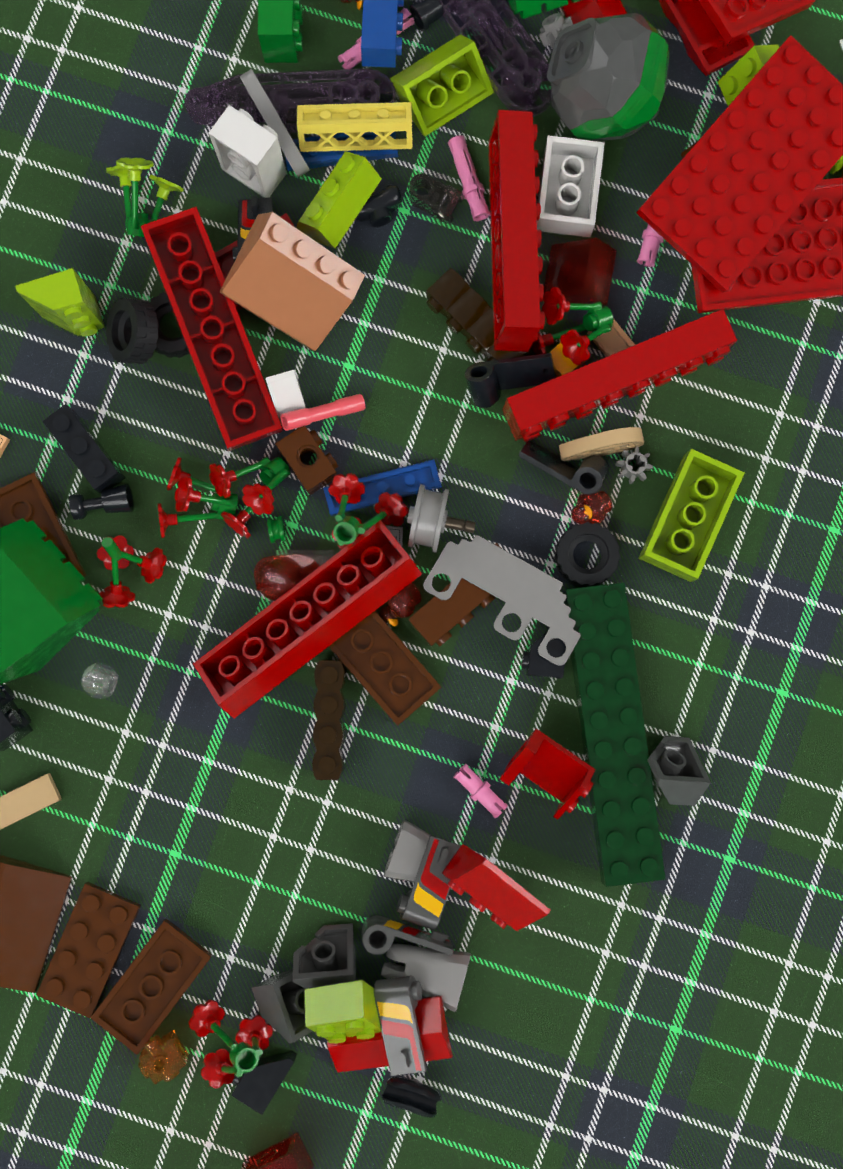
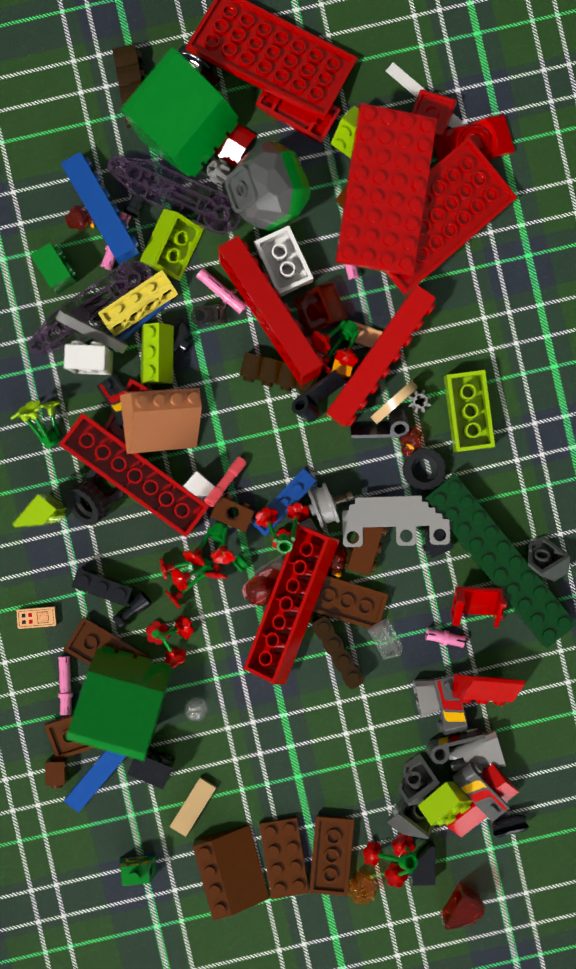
camera: 30 degrees left, 5 degrees up
none -> clear slope [368,618,403,660]

